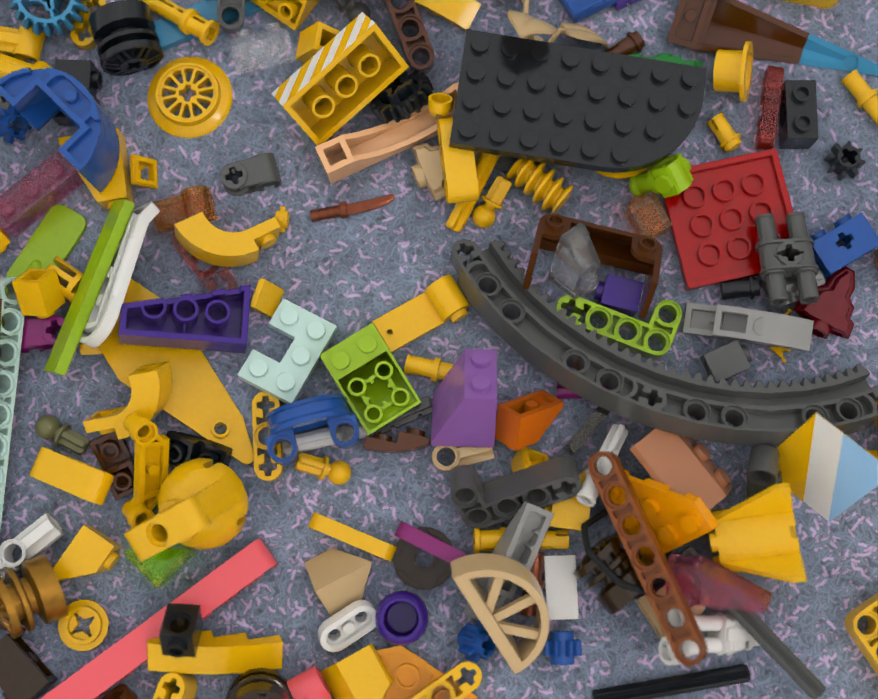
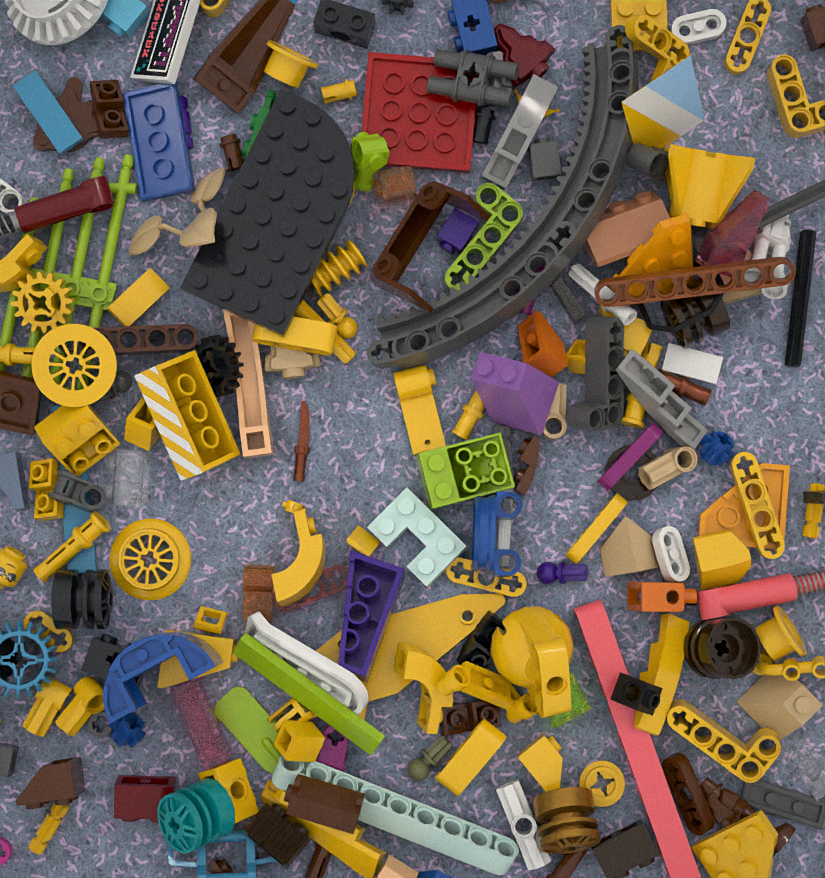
camera: 75 degrees left, 5 degrees up
dark grey piece [220,153,282,196] -> none
yellow axle [295,453,352,485] -> none
dark purple piece [375,591,429,645] -> none
yellow hinge [428,93,453,118] -> none
tan window [450,553,550,675] -> none
blue gear [543,631,582,665] -> none
clear slope [548,222,602,300] -> none
clear red beam [754,65,784,150] -> none
none -> dark purple axle [537,561,589,584]
none -> orange torso [627,582,697,612]
none -> tan piece [638,447,698,490]

